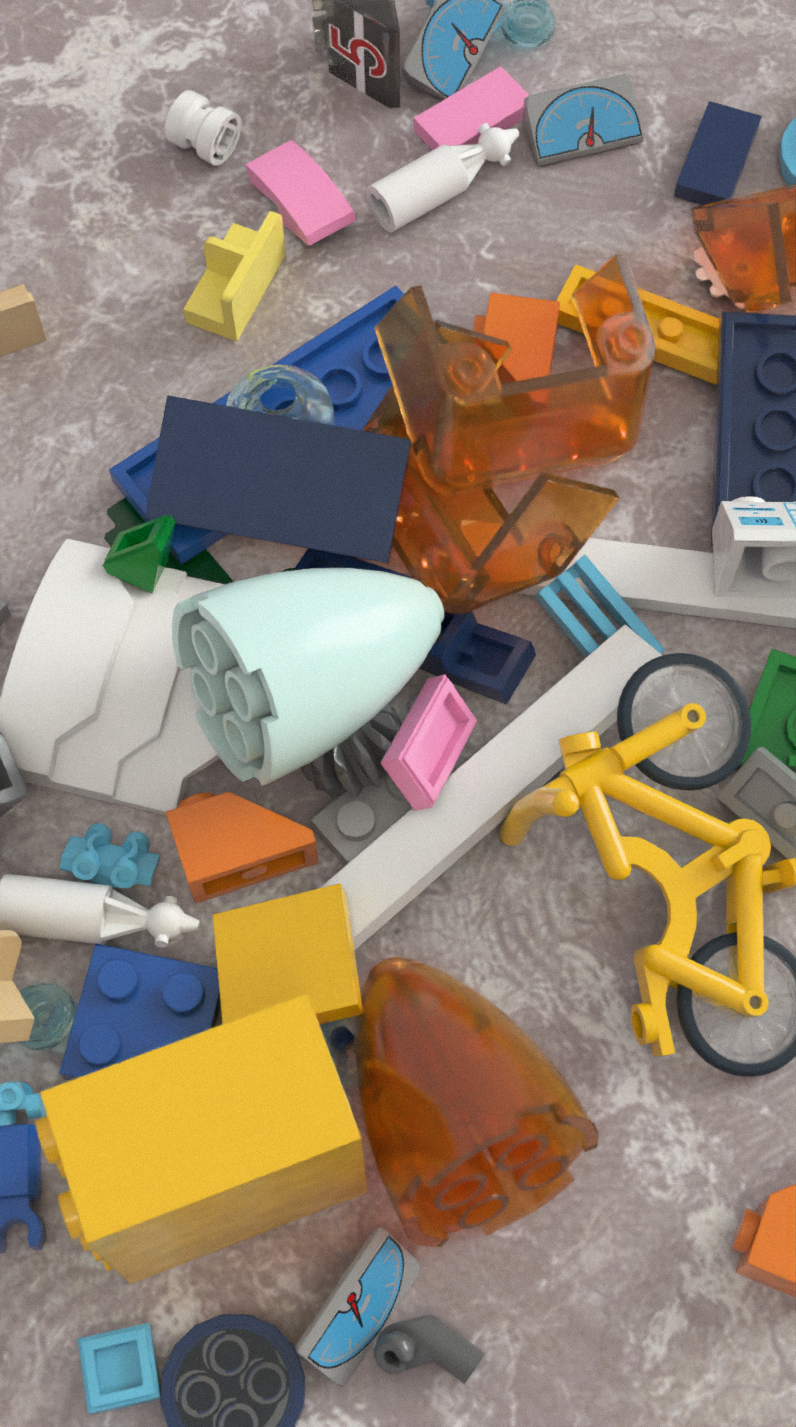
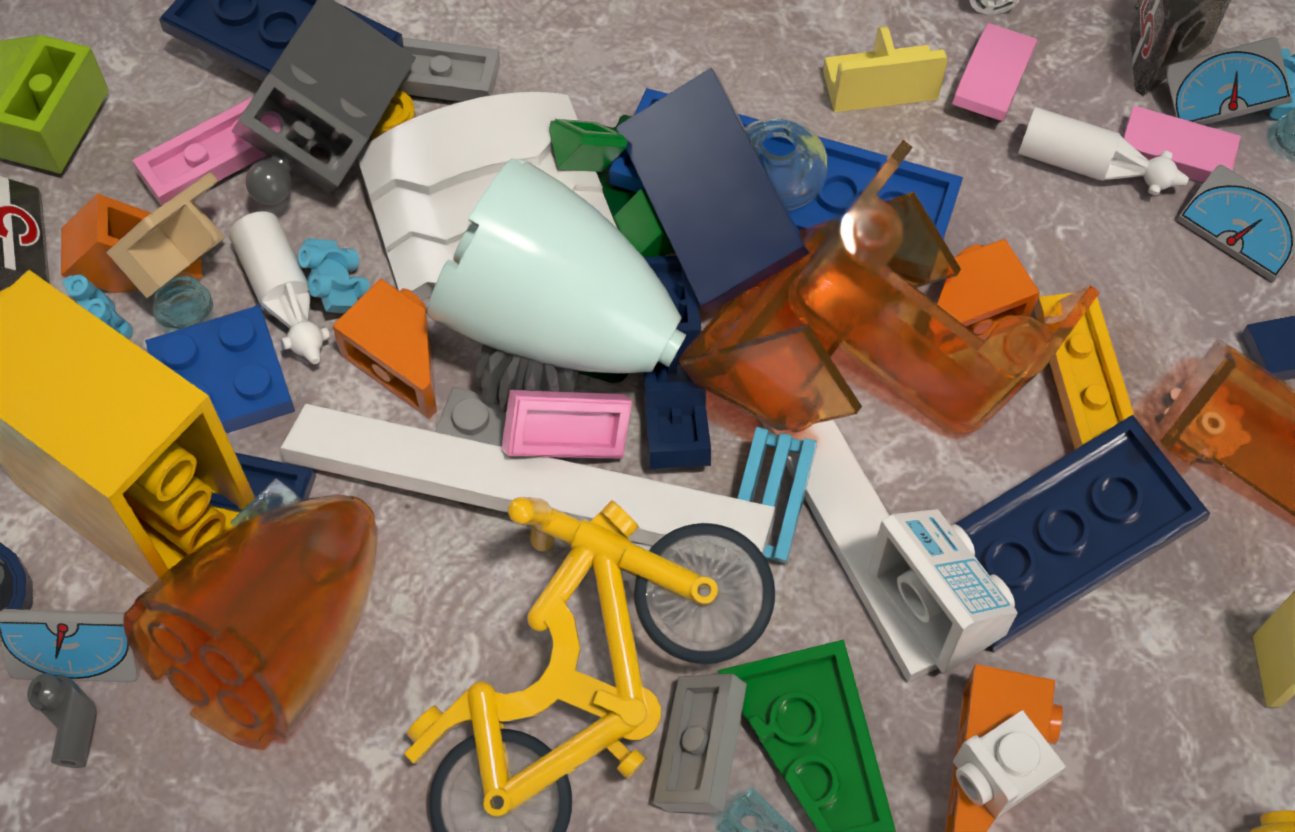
camera: 55 degrees right, 5 degrees down
yellow tile [212,883,363,1024] -> none
none -> green slope [614,189,675,257]

